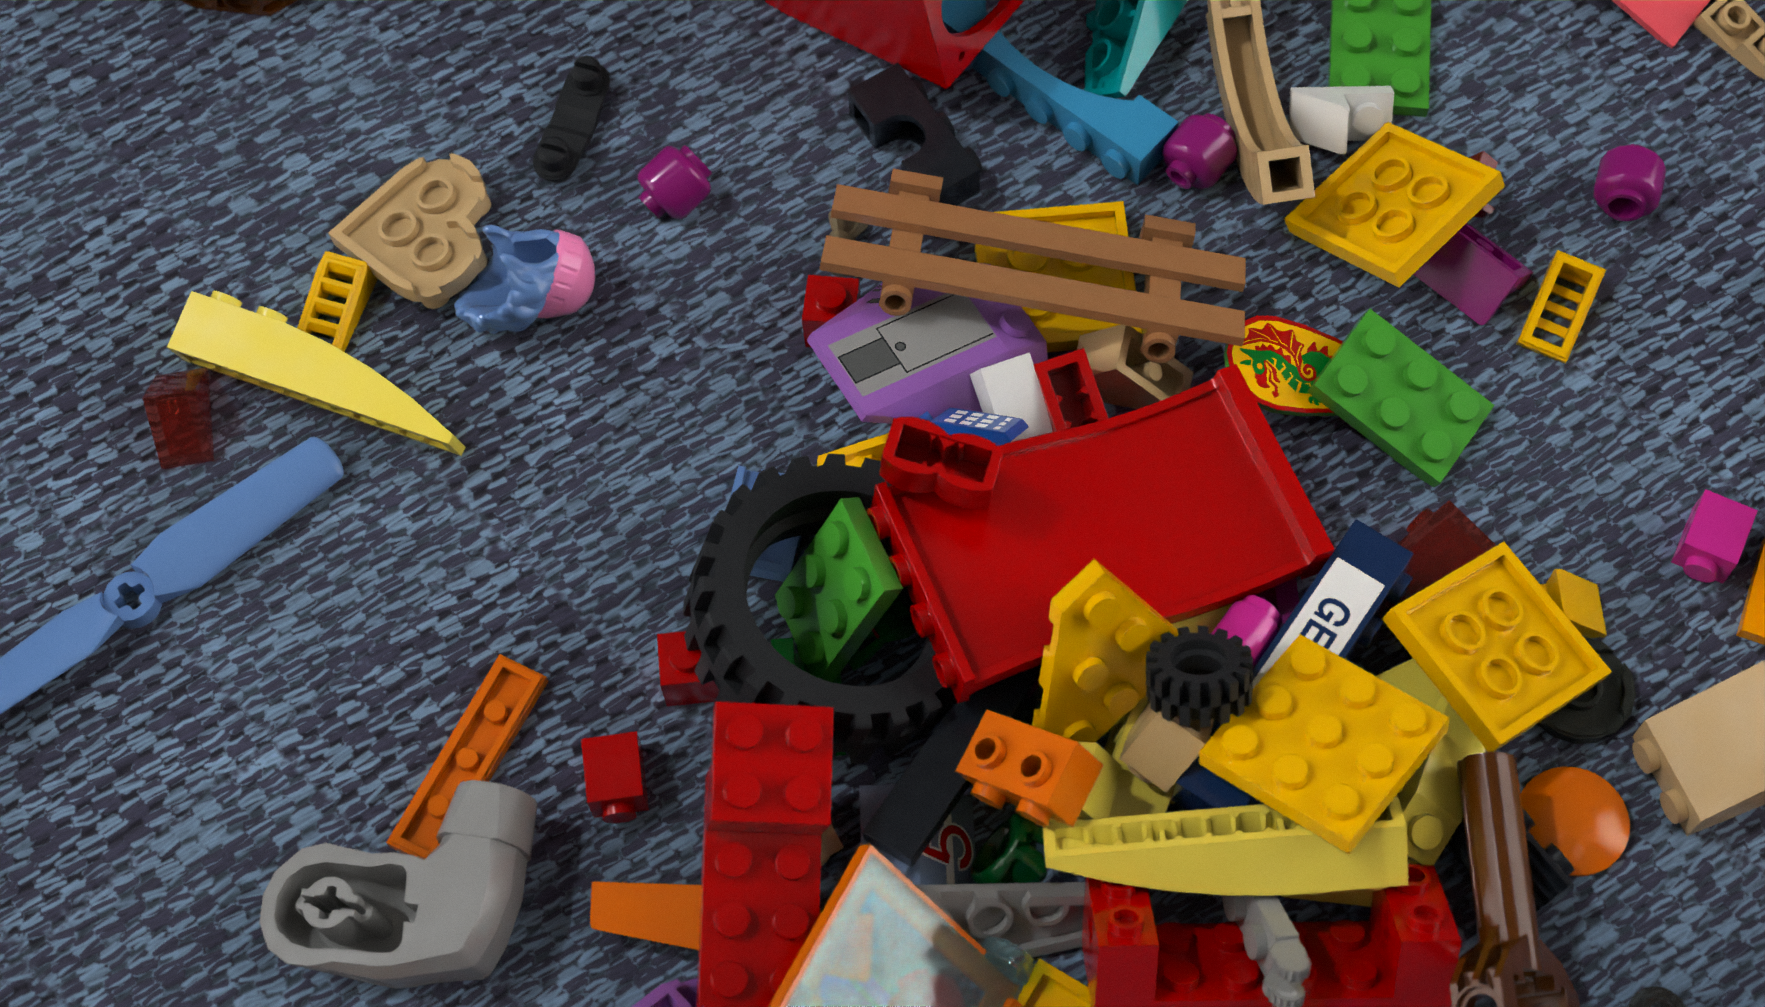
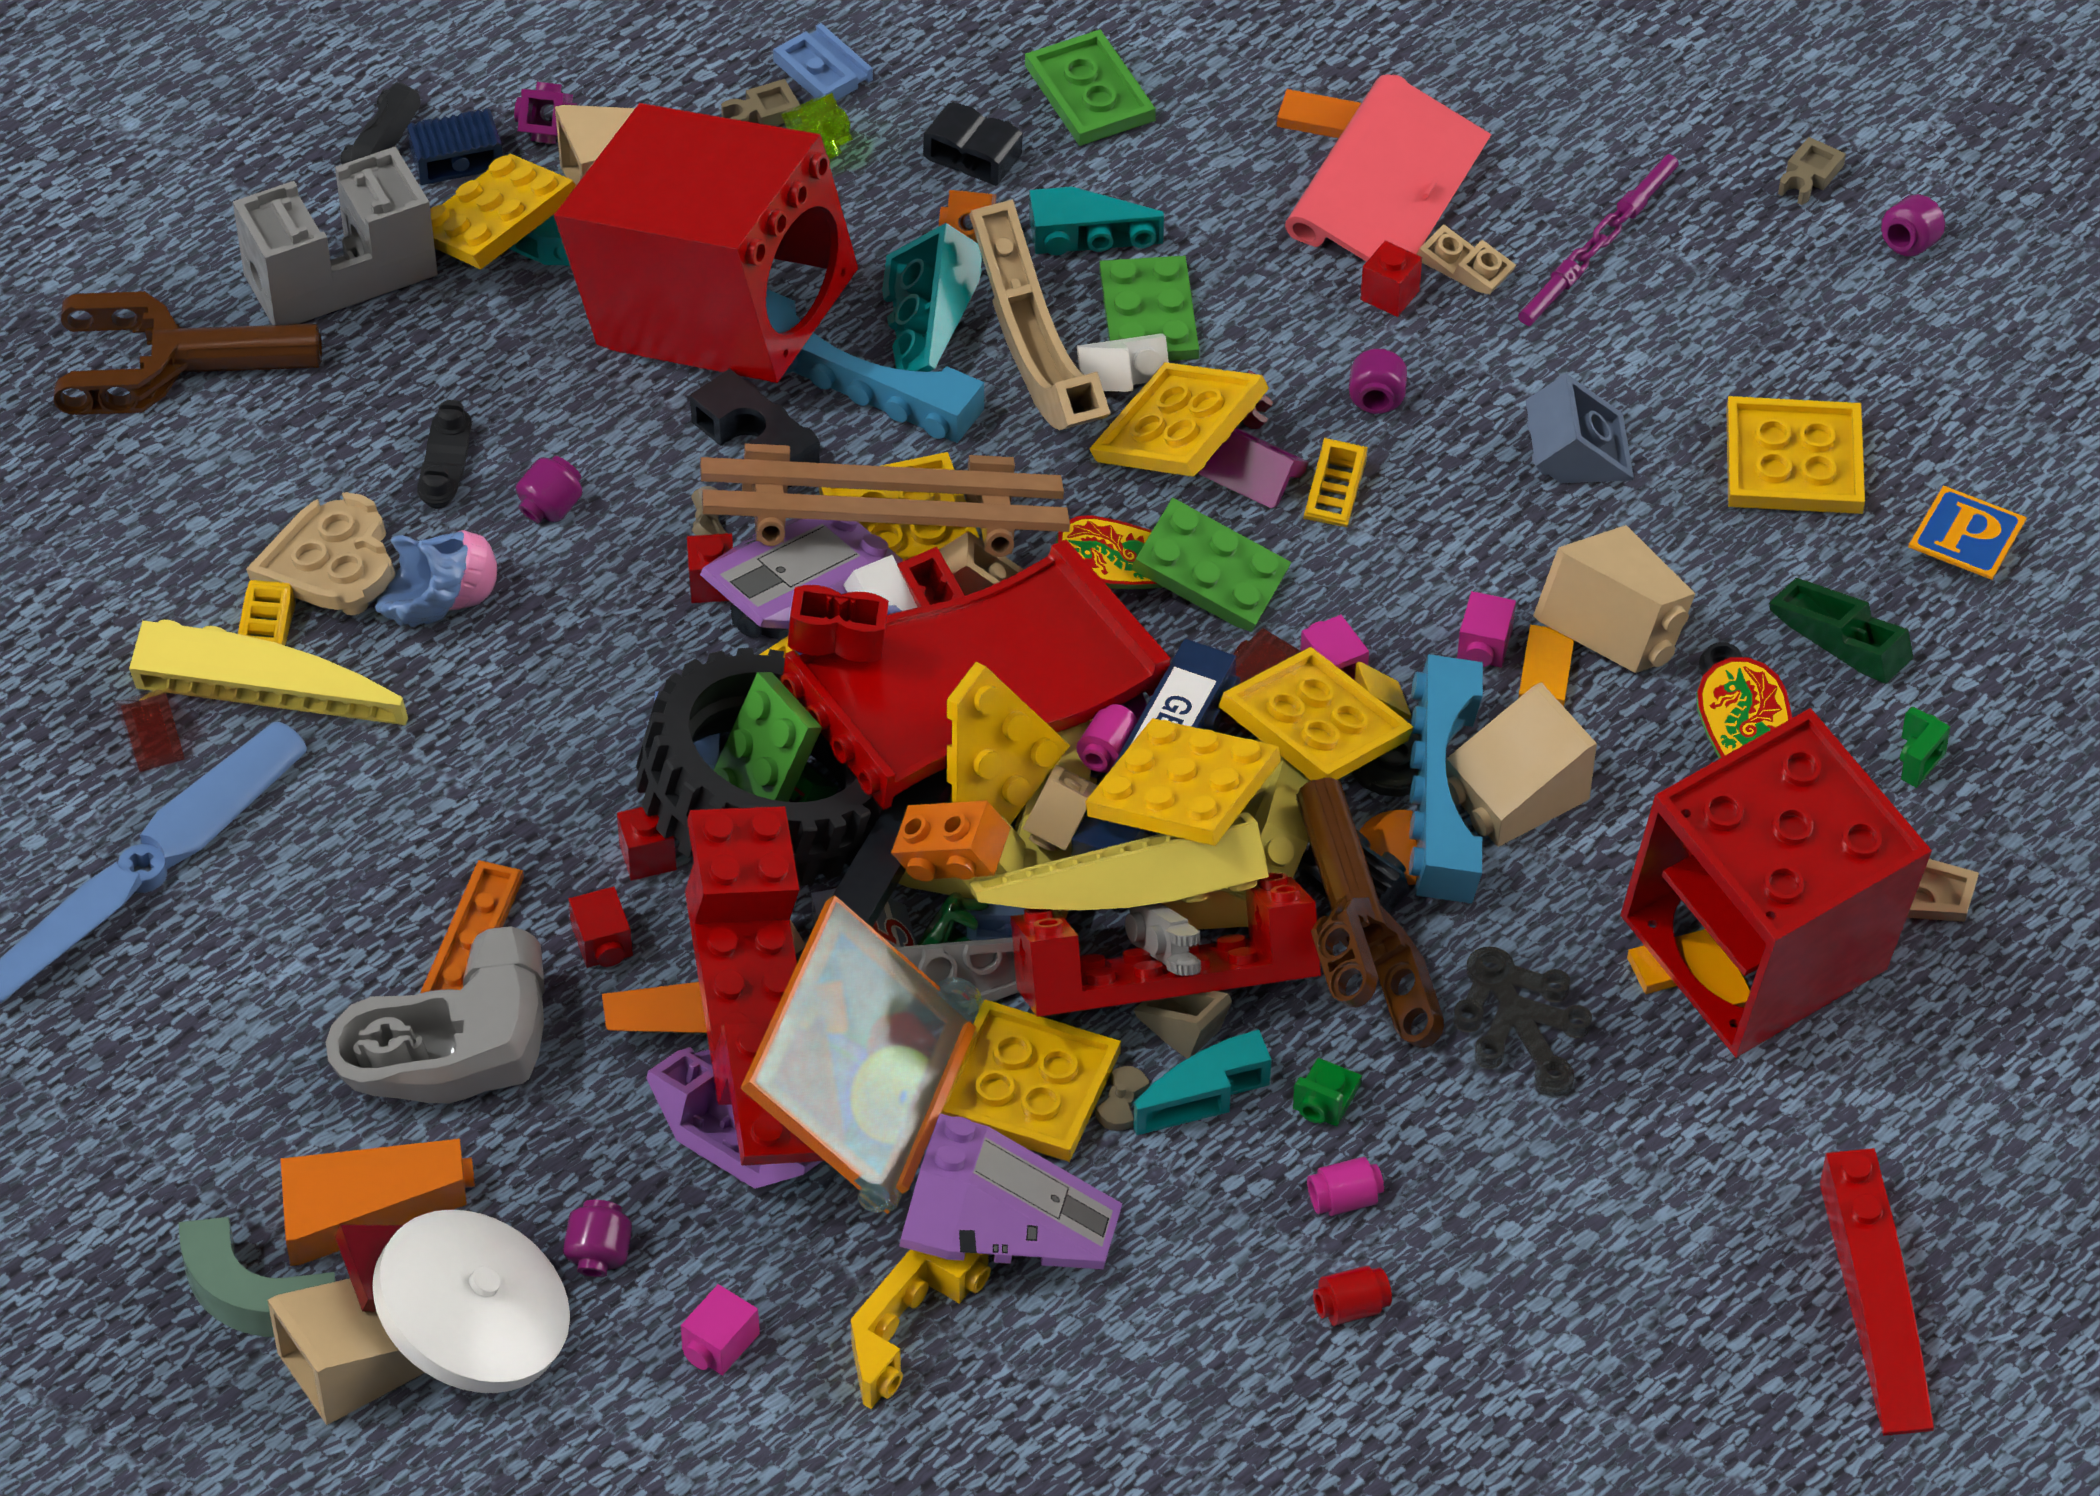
camera: 15 degrees left, 15 degrees down
black tyre [1146,626,1253,727] -> none
magenta head [1162,113,1237,189] -> none
none -> dark pink brick [1300,614,1369,680]
none -> red brick [1360,240,1422,317]
none -> dark azure arch [1409,654,1483,903]

